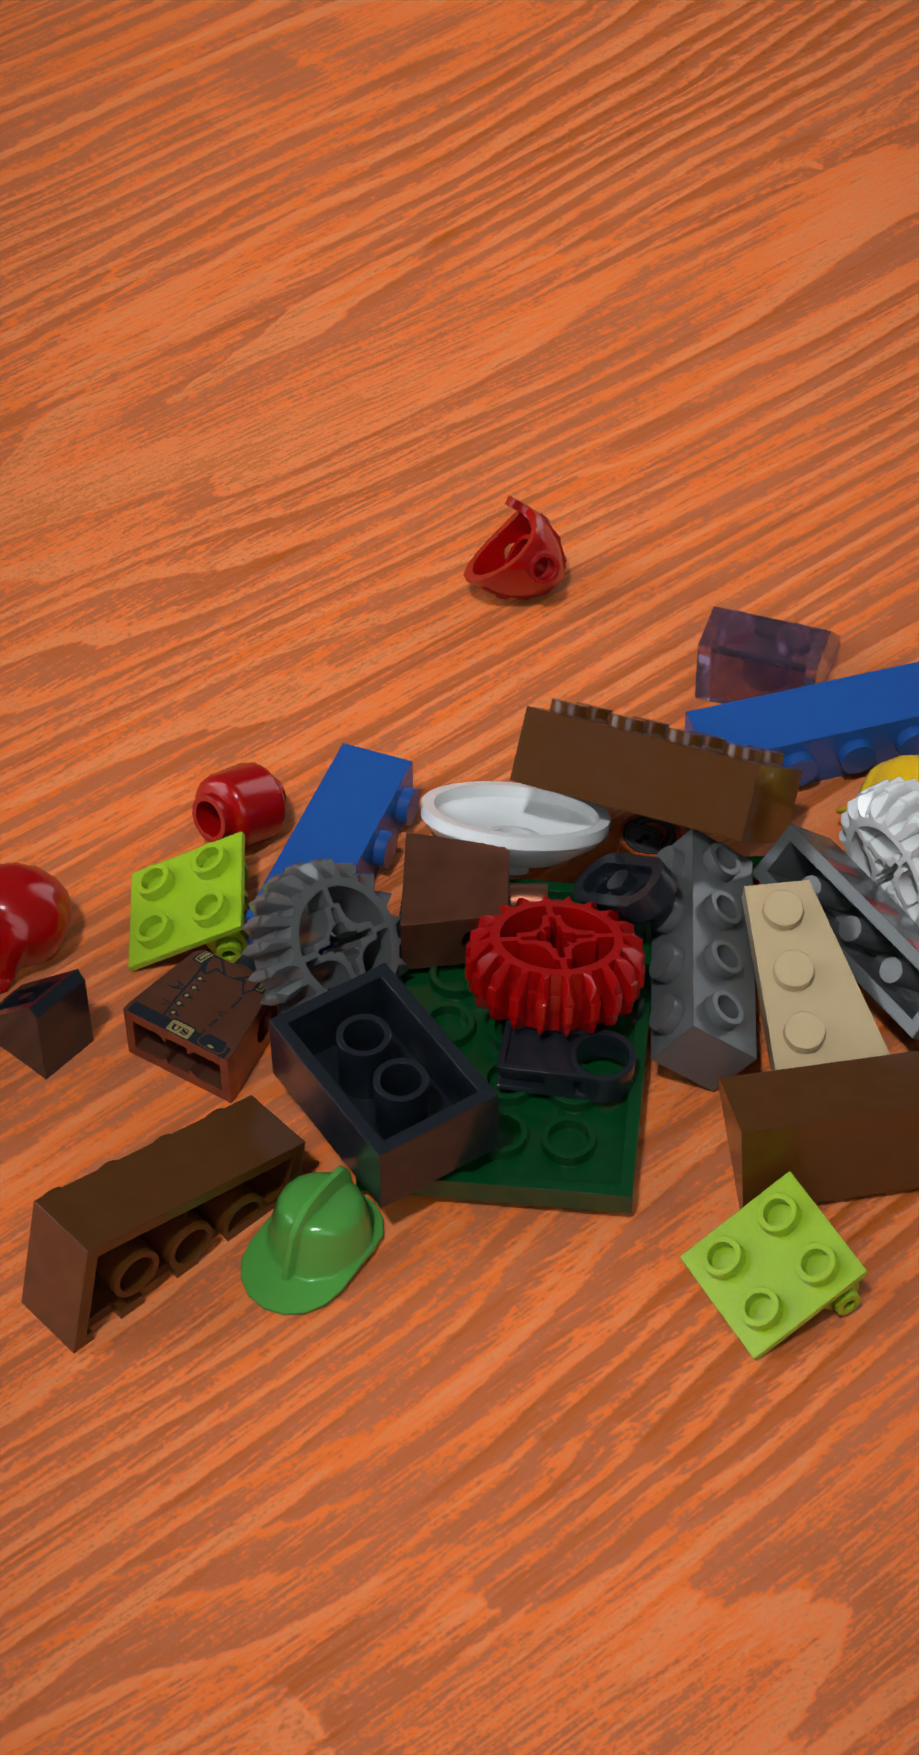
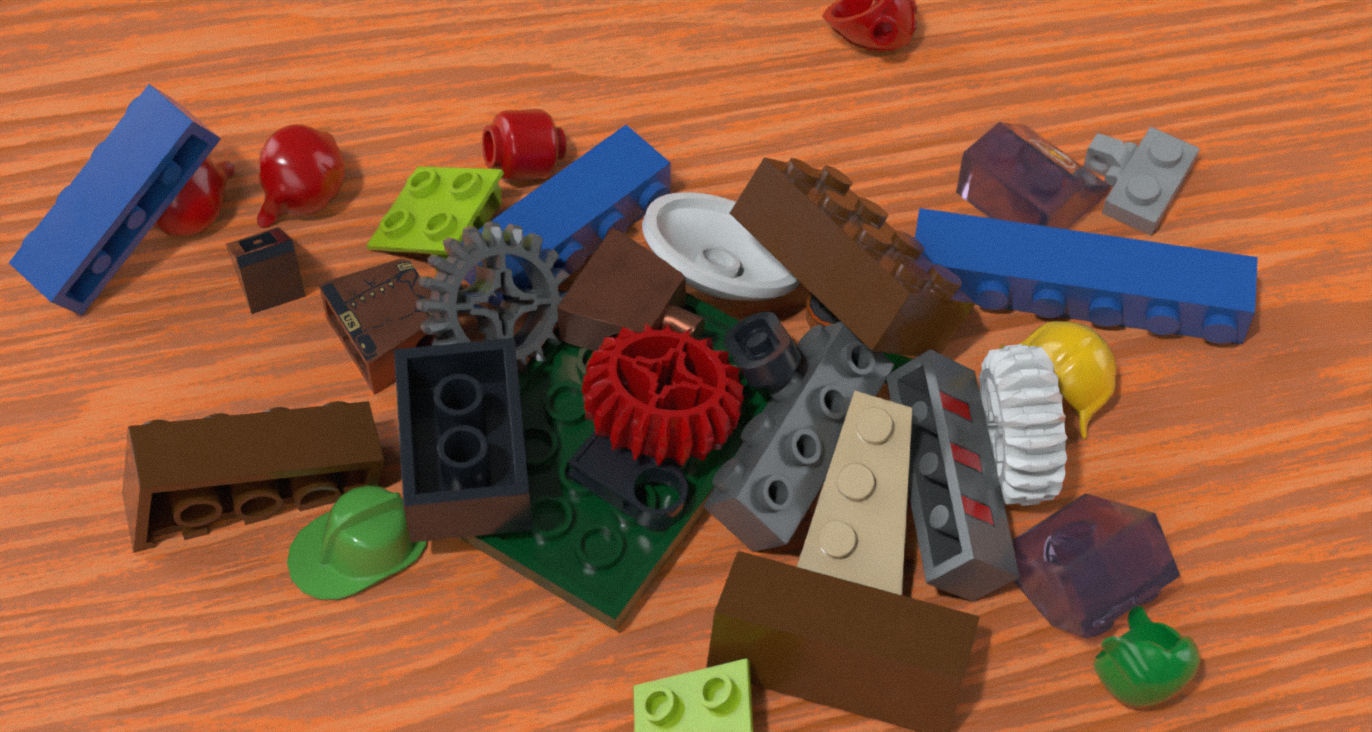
camera: 25 degrees right, 10 degrees up
none -> light grey hinge [1083,127,1200,236]

